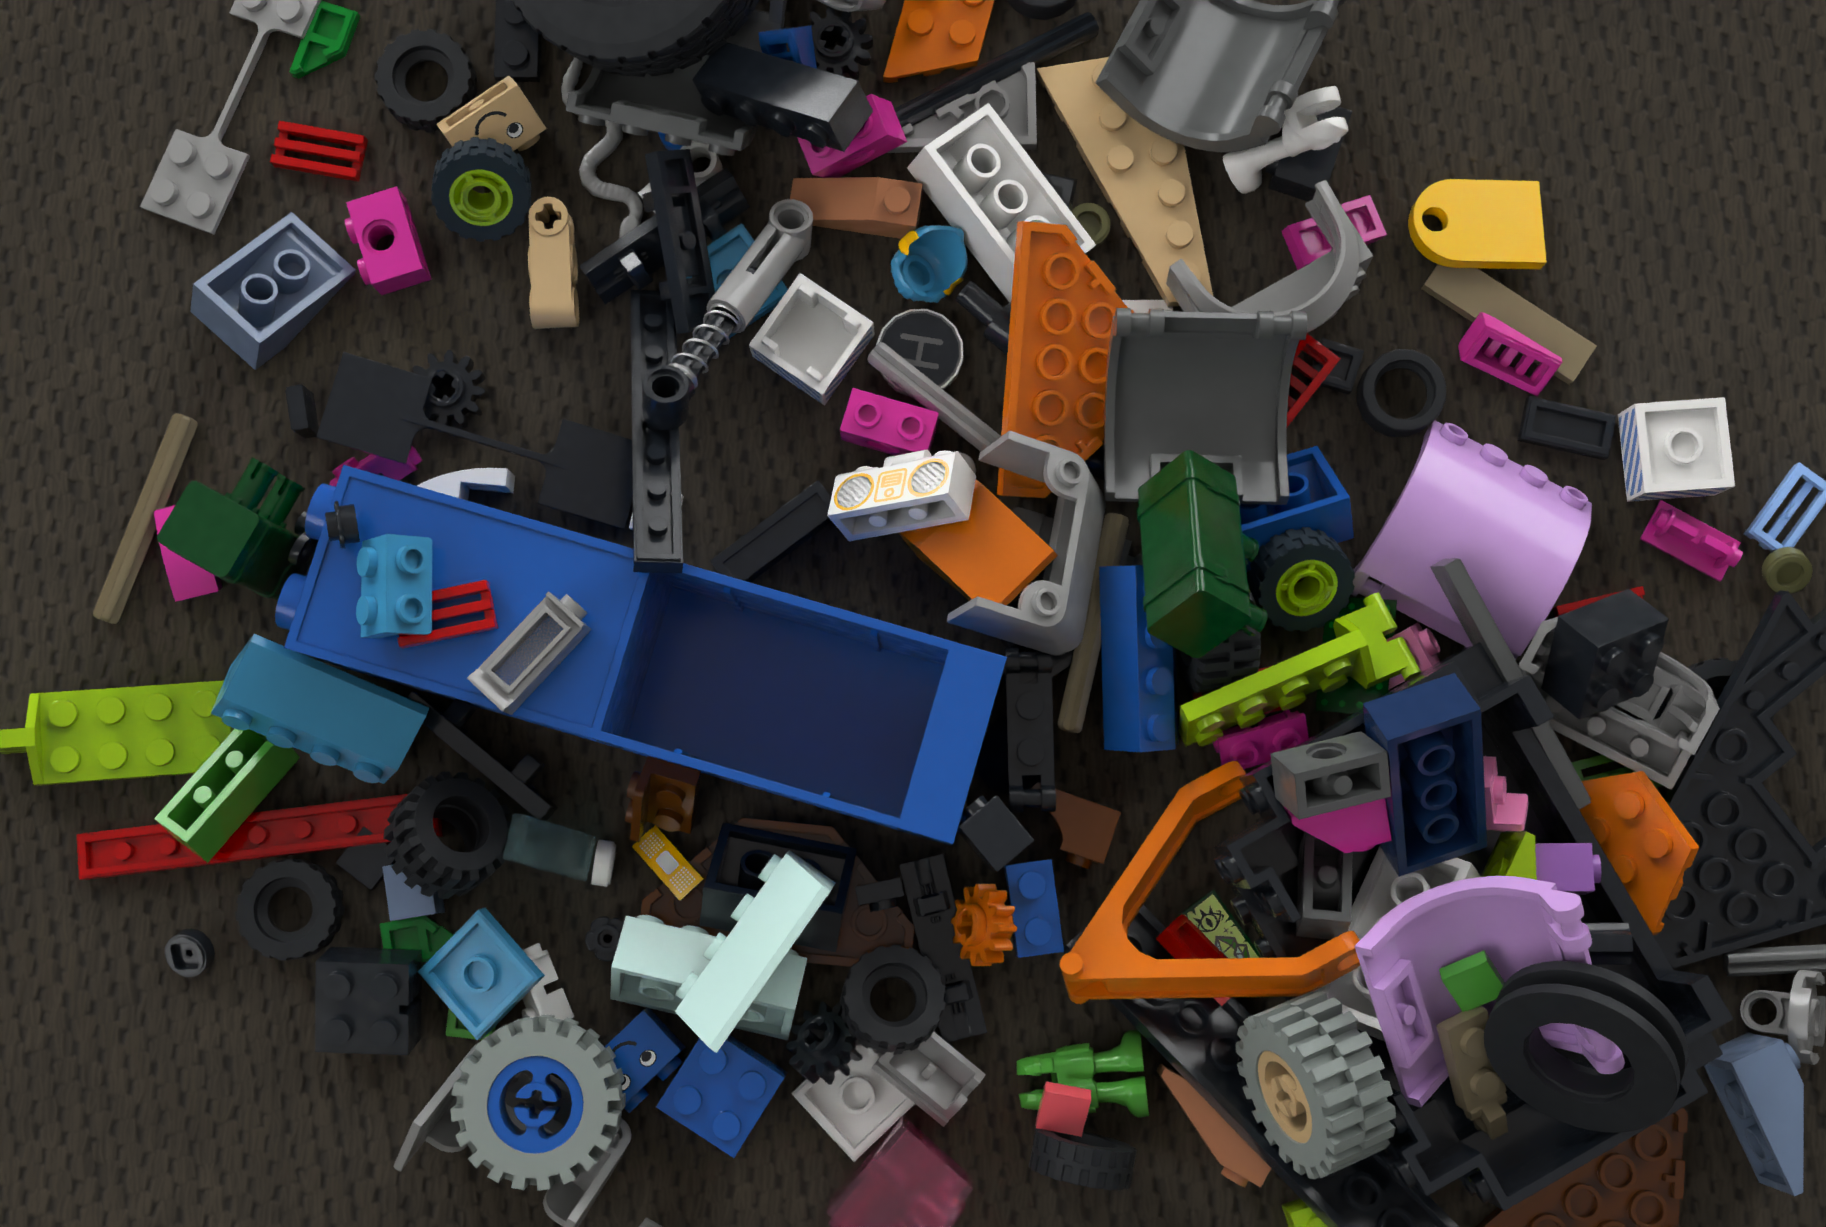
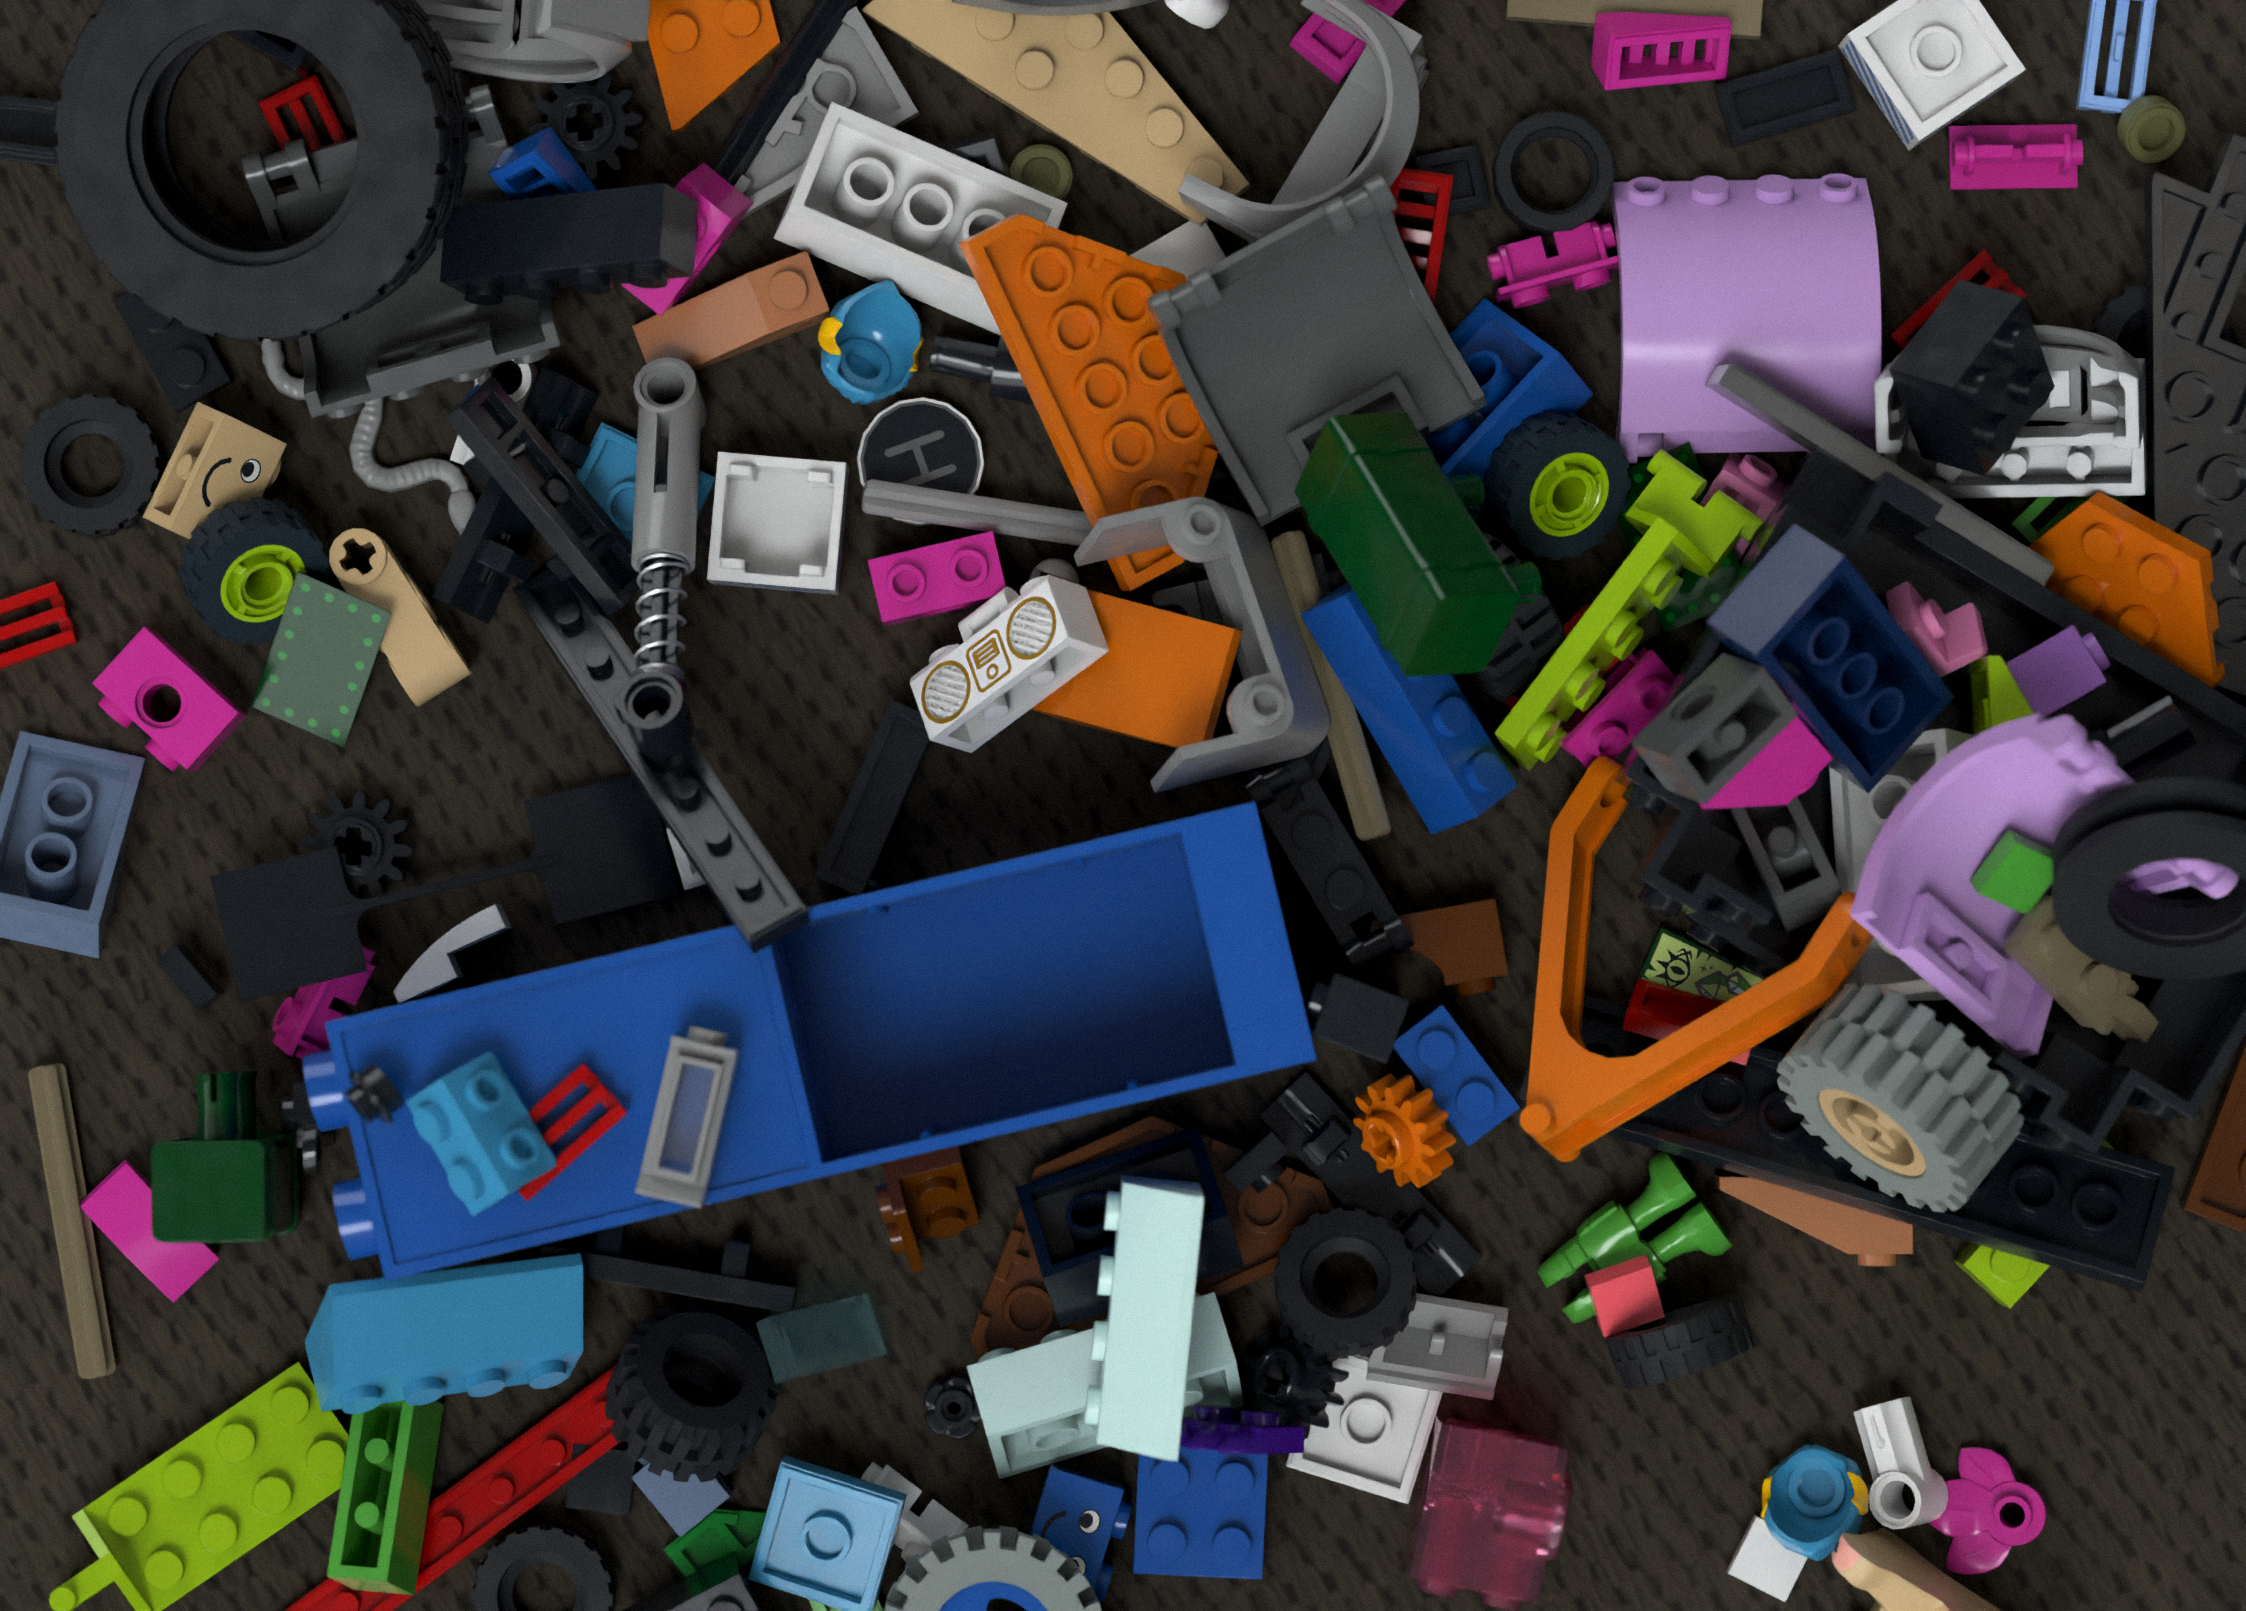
camera: 30 degrees left, 5 degrees up
white tile [591,840,617,887] -> none
yellow sticker [632,825,703,901] -> none
none -> dark green sticker [251,572,392,747]
none -> dark purple plate [1179,1405,1305,1454]
none -> dark pink hinge [1486,220,1619,308]

